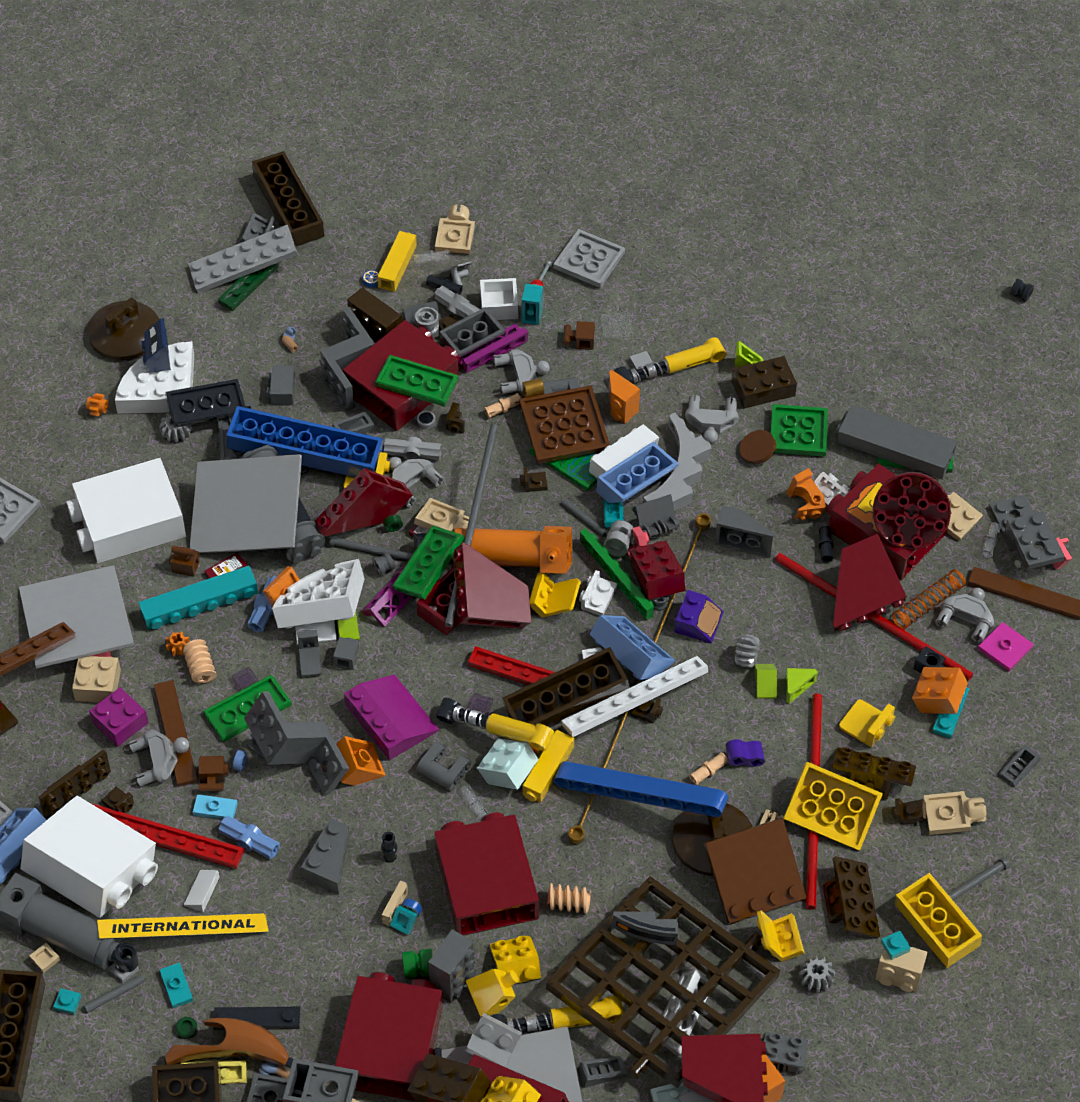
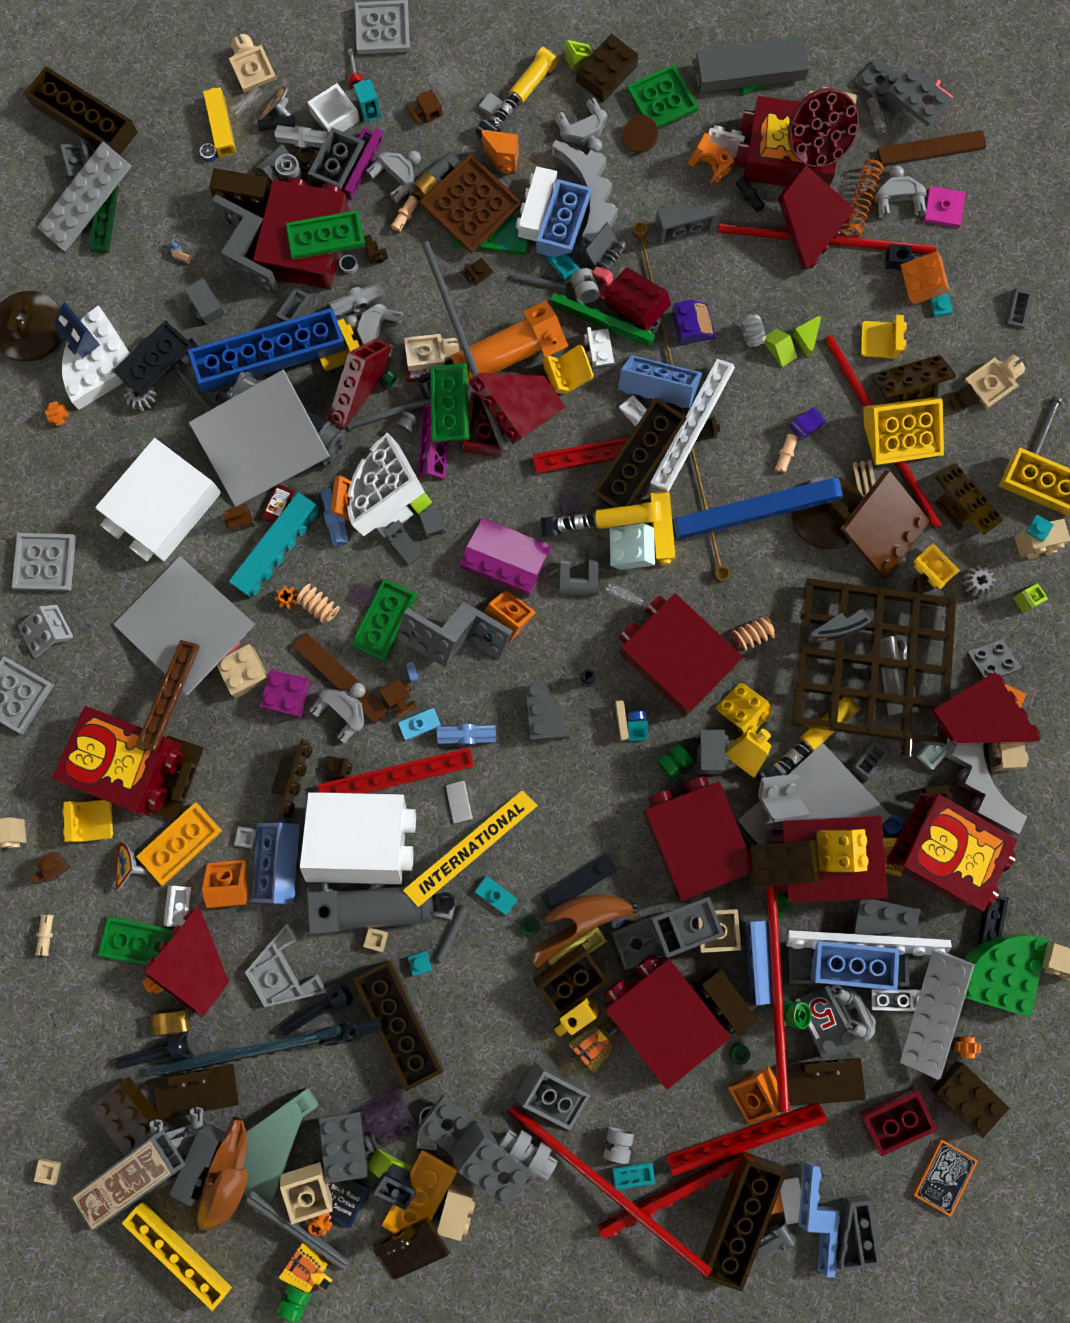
camera: 30 degrees left, 25 degrees up
none -> lime slope [1013,583,1048,613]

